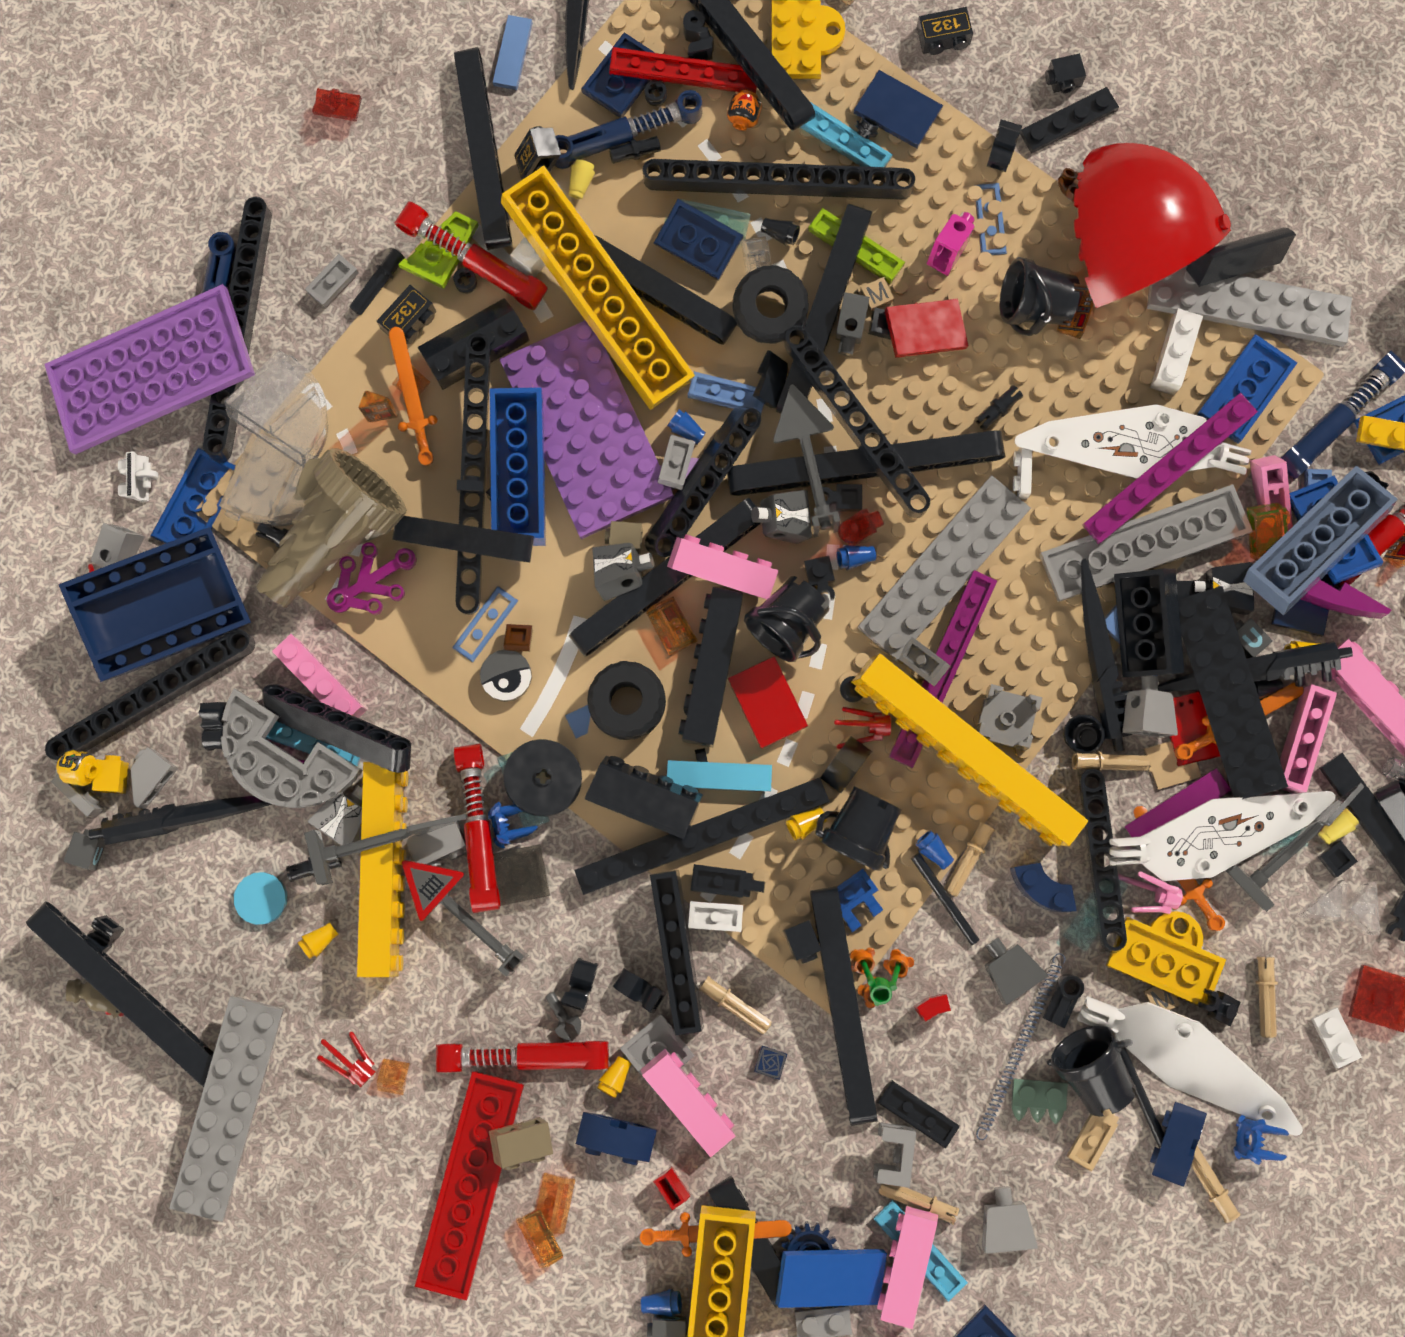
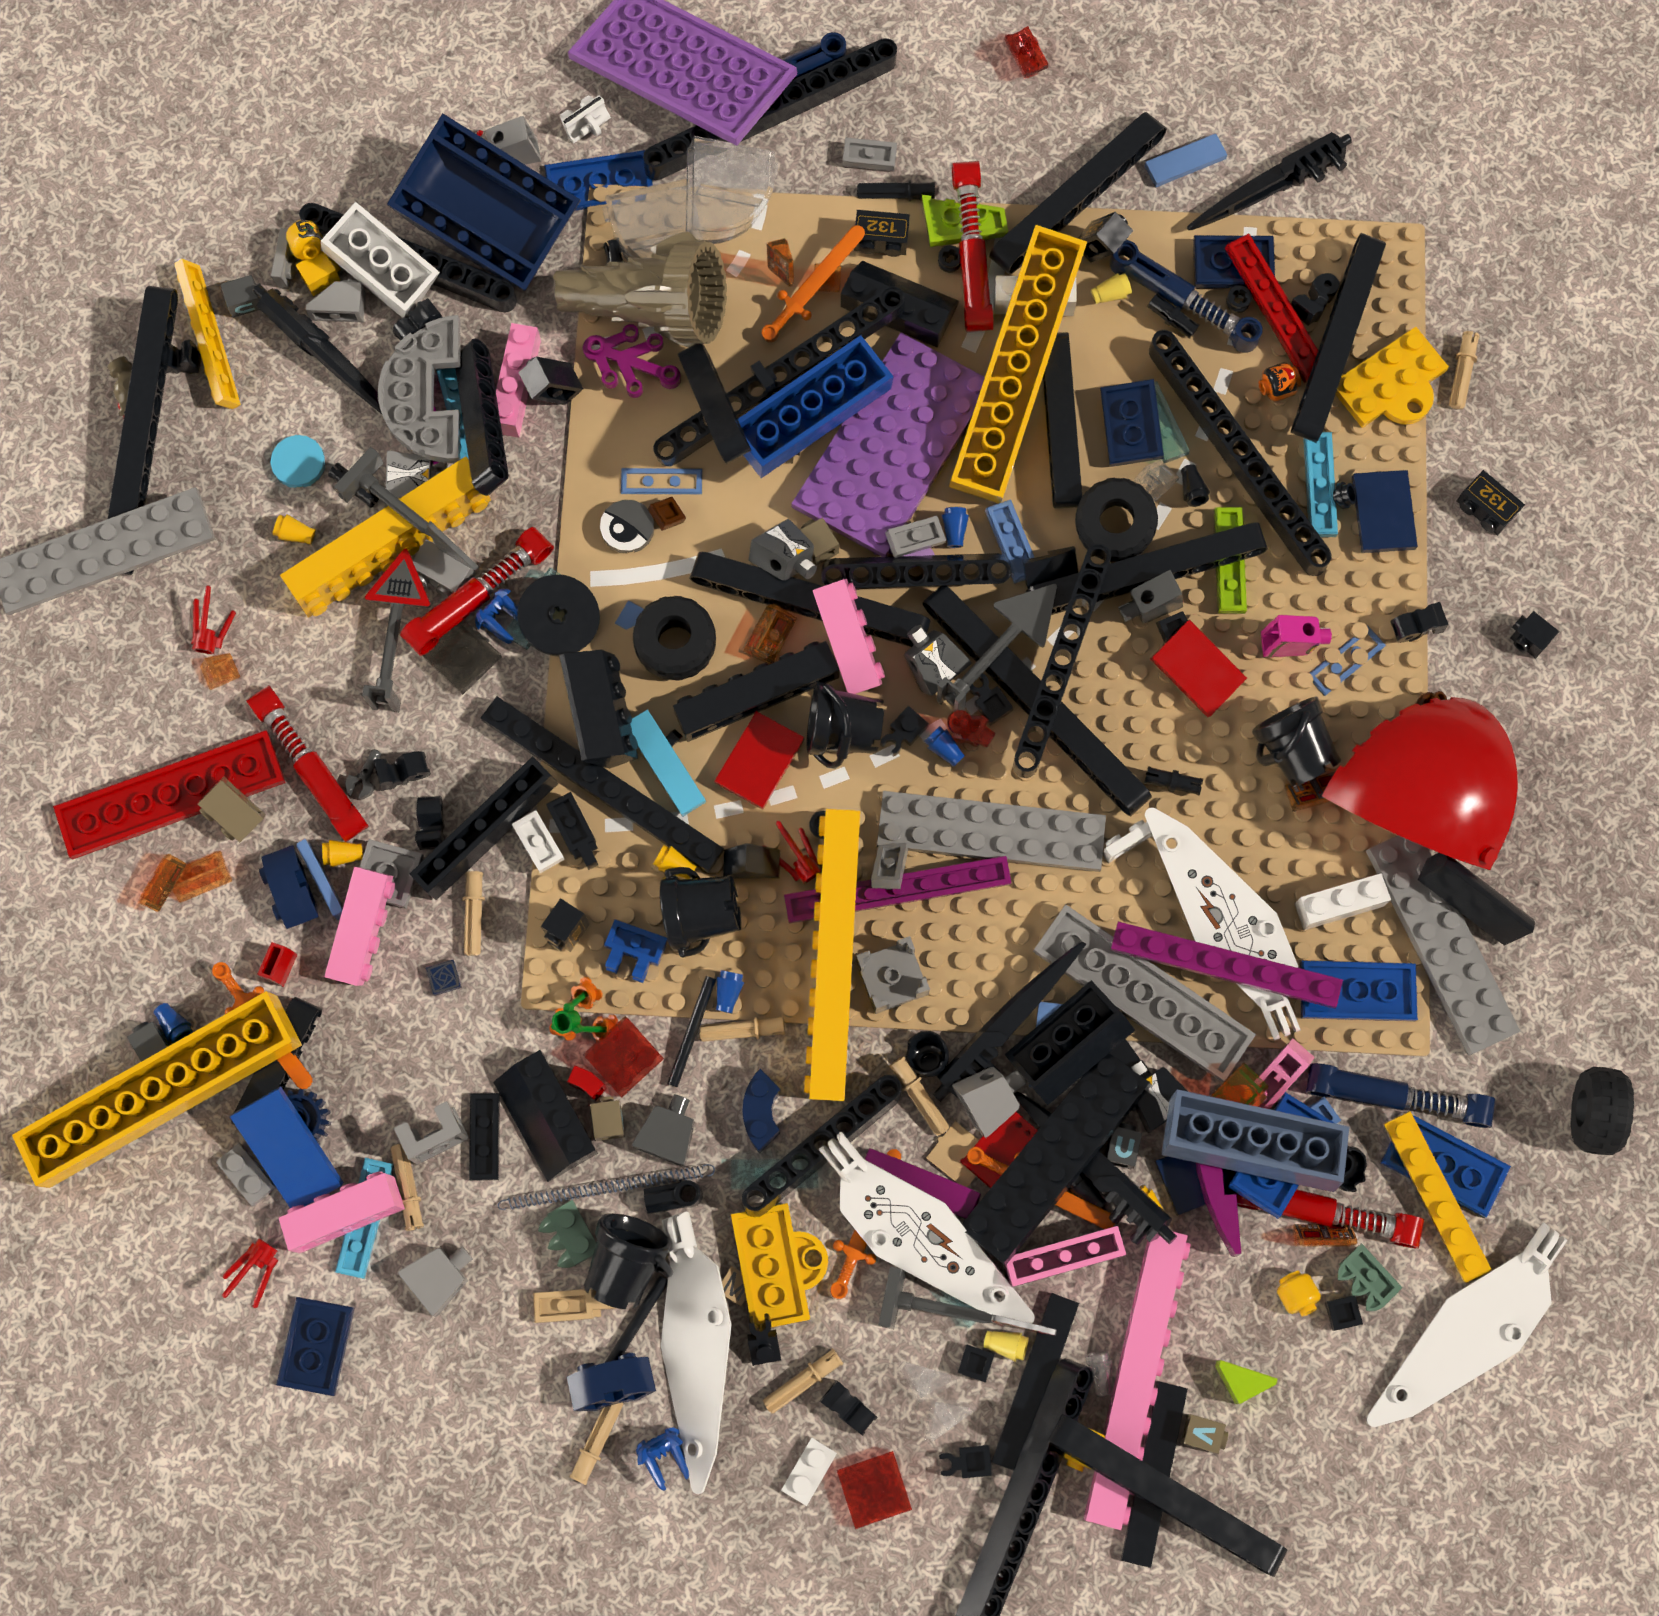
camera: 50 degrees right, 5 degrees down
black beam [810,886,878,1126] -> none
tan tile [860,277,894,311] -> none
black plate [1020,87,1119,154] -> none
bright pink plant [1118,872,1183,914] -> none
none -> yellow plate [174,259,241,409]
none -> medium blue tile [296,839,343,921]
none -> white slope [321,202,440,318]
none -> black slope [493,1050,598,1182]
none -> black brick [518,356,583,405]
none -> clear red plate [583,1016,664,1098]
none -> dark tan brick [590,1096,625,1141]
none -> black leg [820,1380,878,1436]

